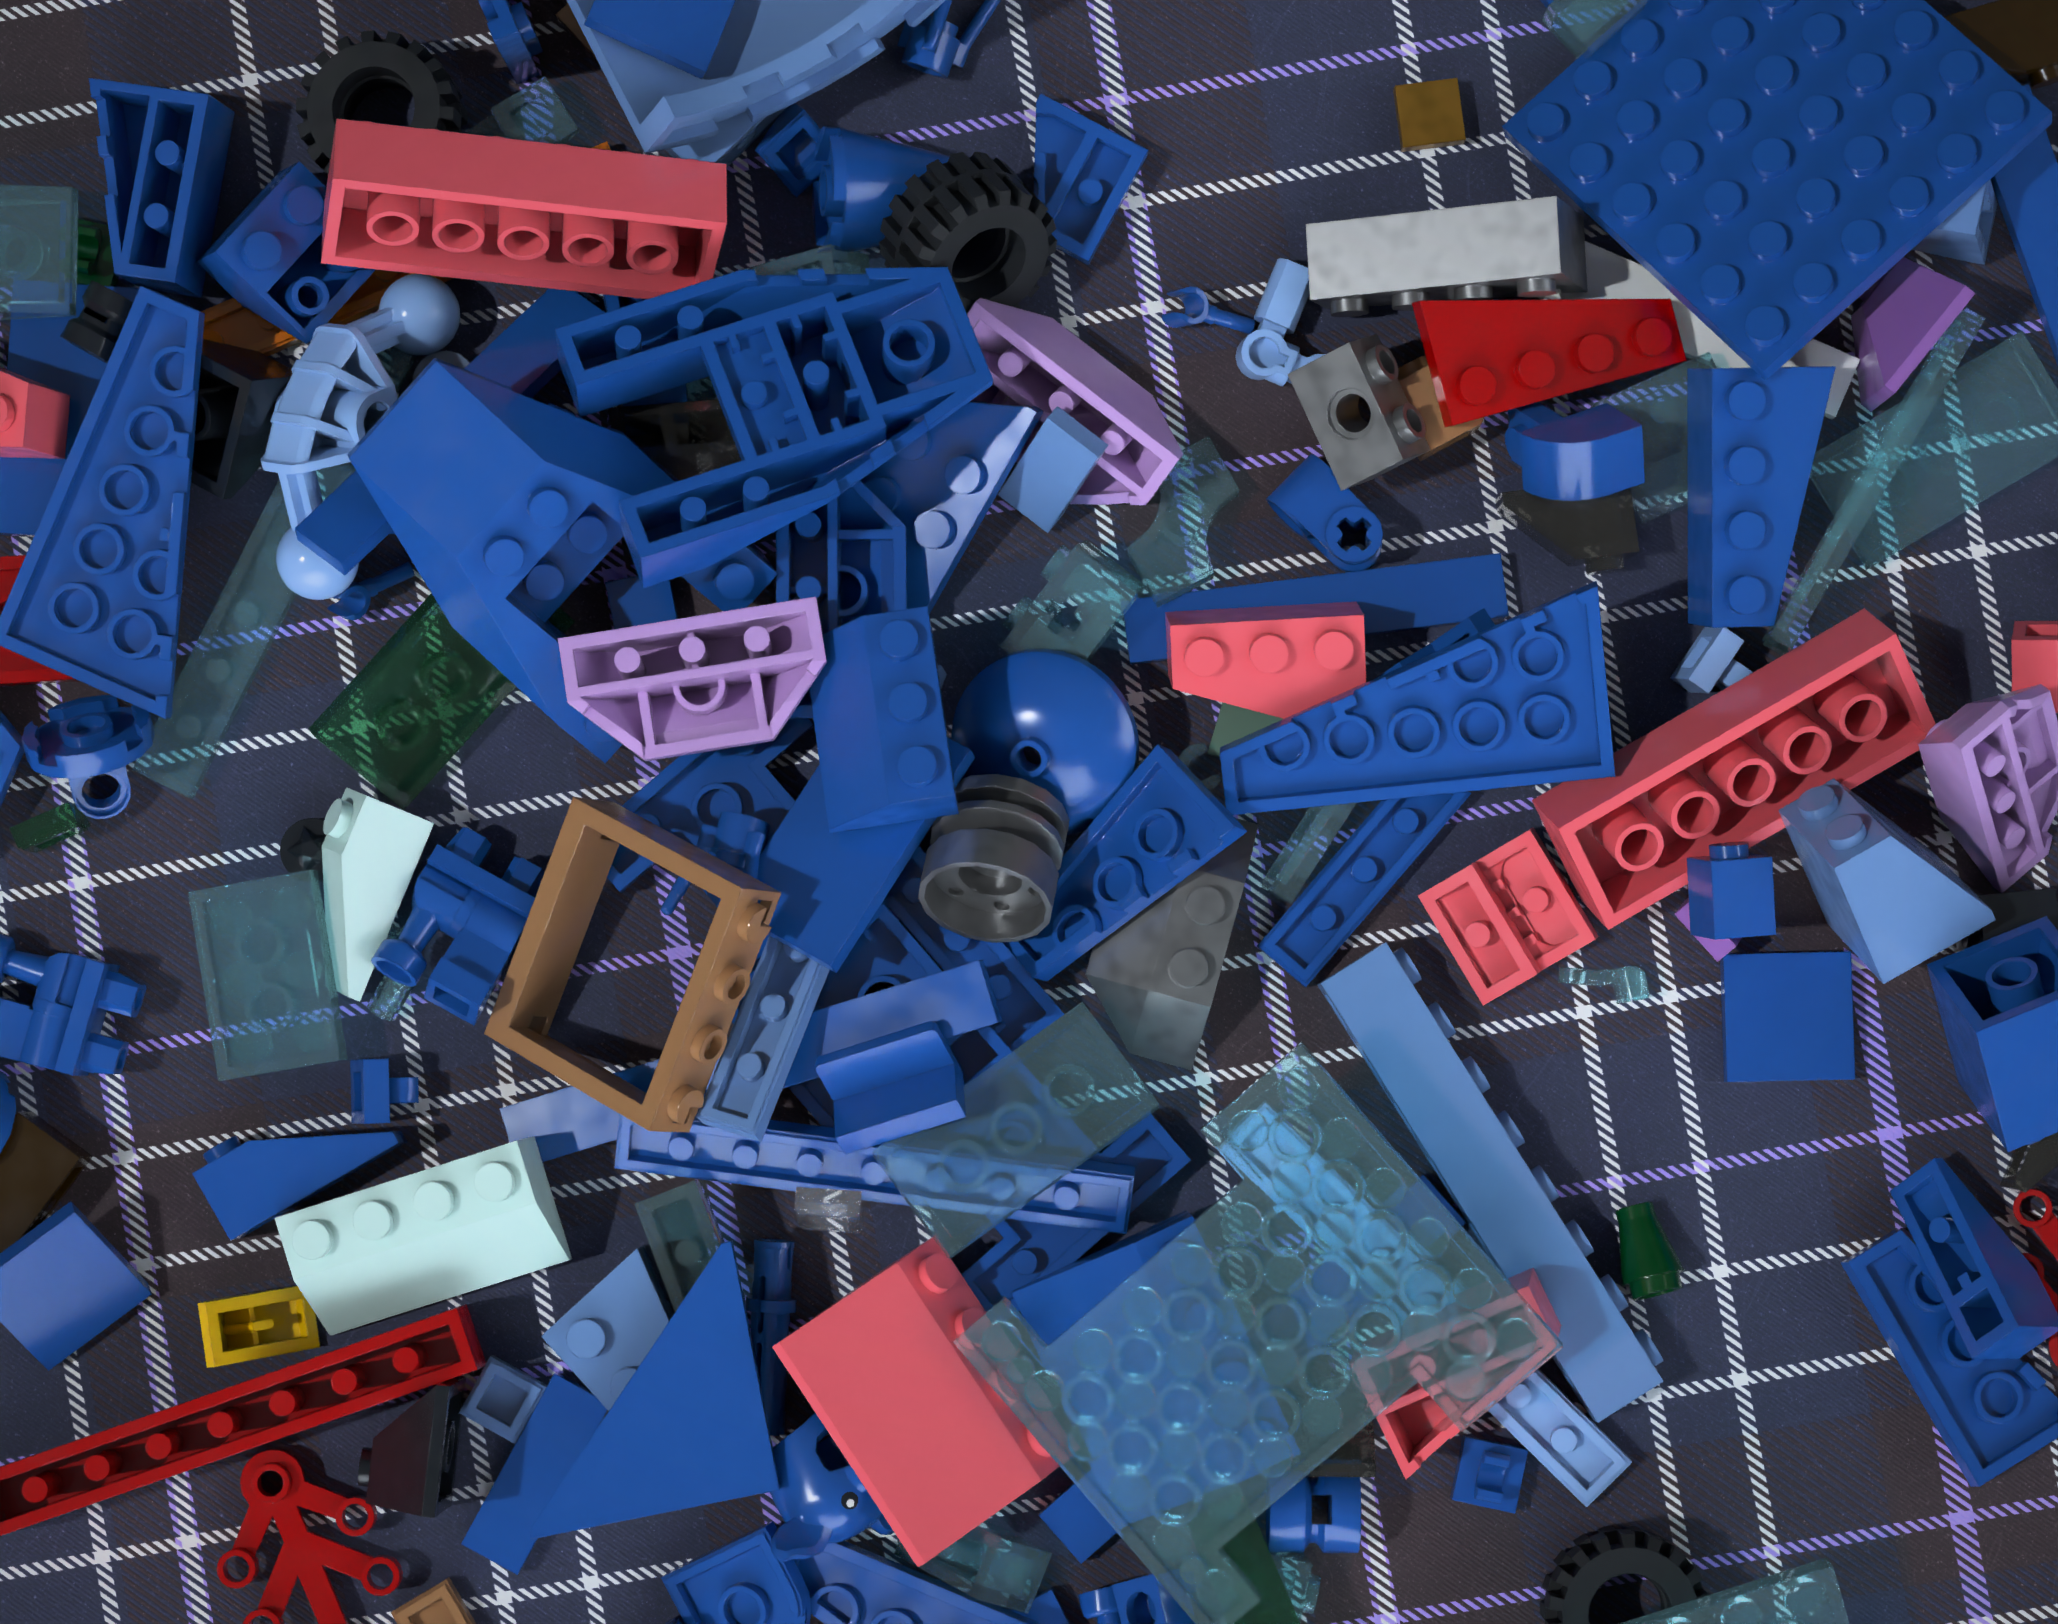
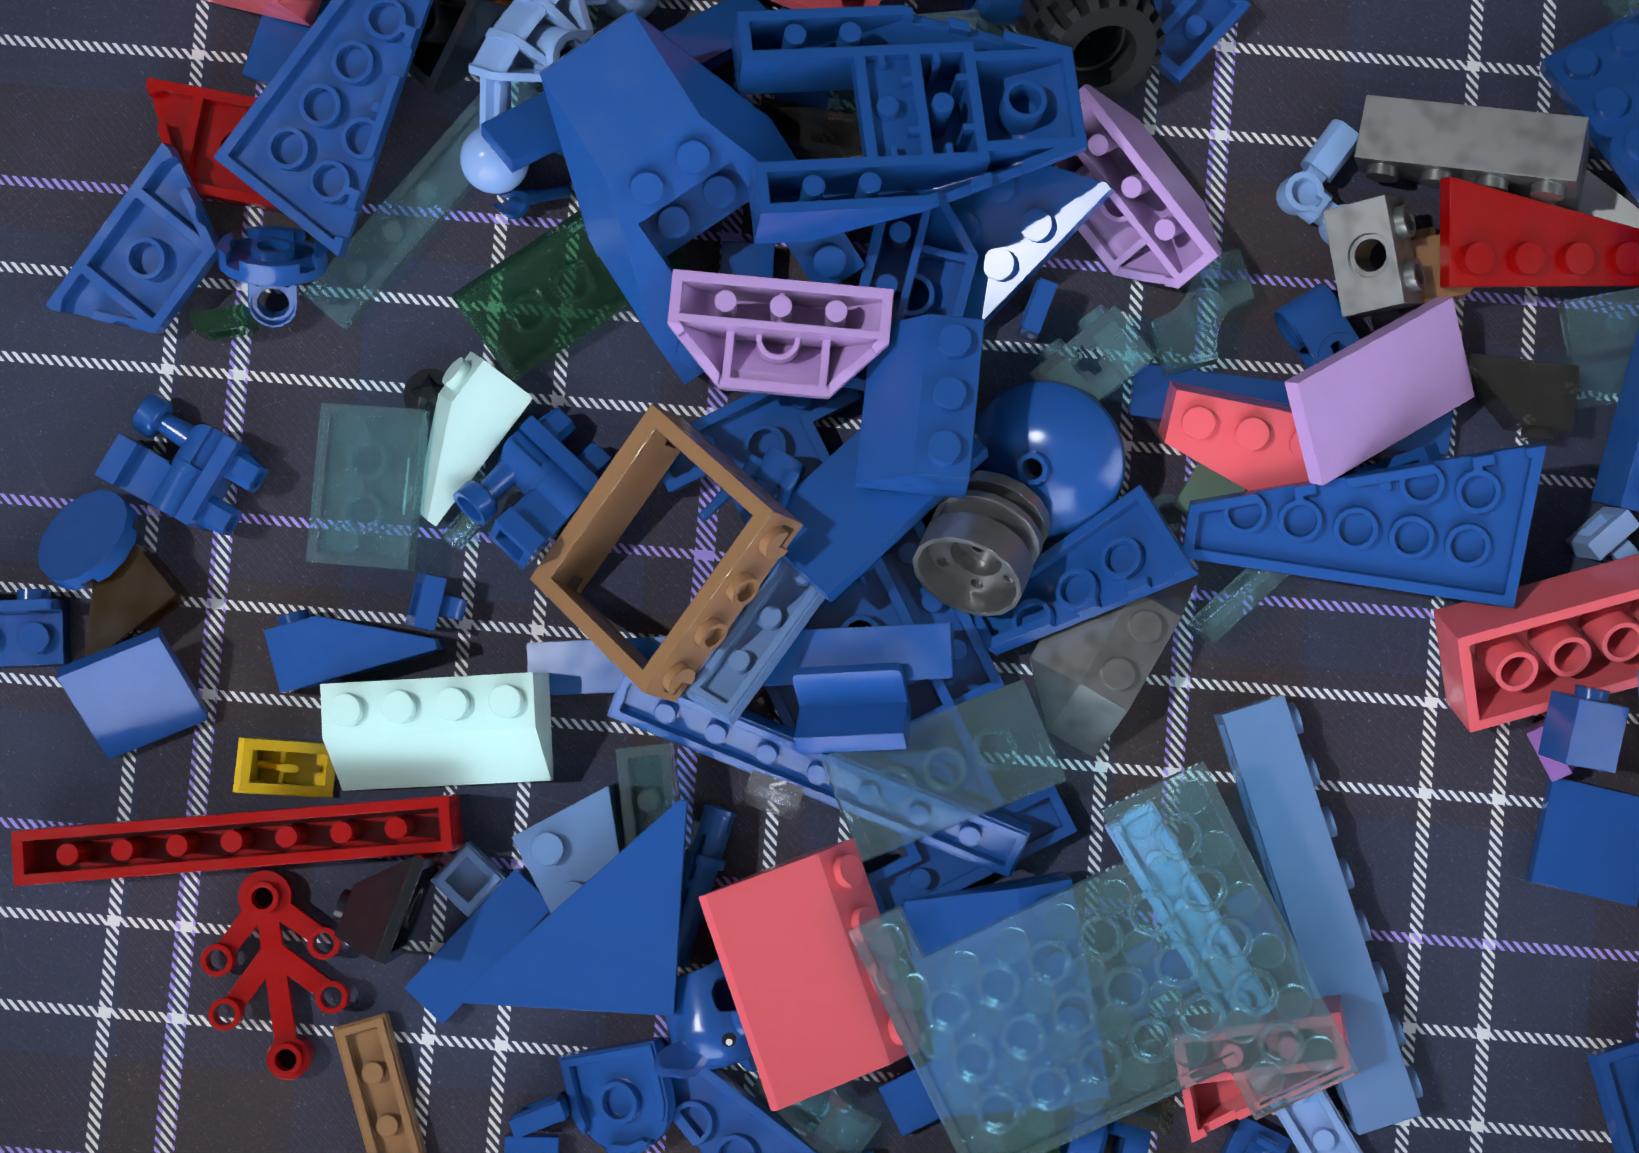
camera: 20 degrees right, 0 degrees up
medium blue tile [998,406,1109,533] -> none
blue hand [1162,286,1255,334] -> none
blue tile [1257,791,1471,988] -> none
pearl gold tile [1393,78,1466,152] -> none
coral slope [1418,827,1599,1006] -> none
blue brick [1505,402,1645,501] -> none
clear light blue hand [1558,966,1650,1004] -> none
dark green cone [1615,1202,1685,1301] -> none
none -> blue tile [1016,277,1058,342]
none -> lavender tile [1284,296,1475,485]

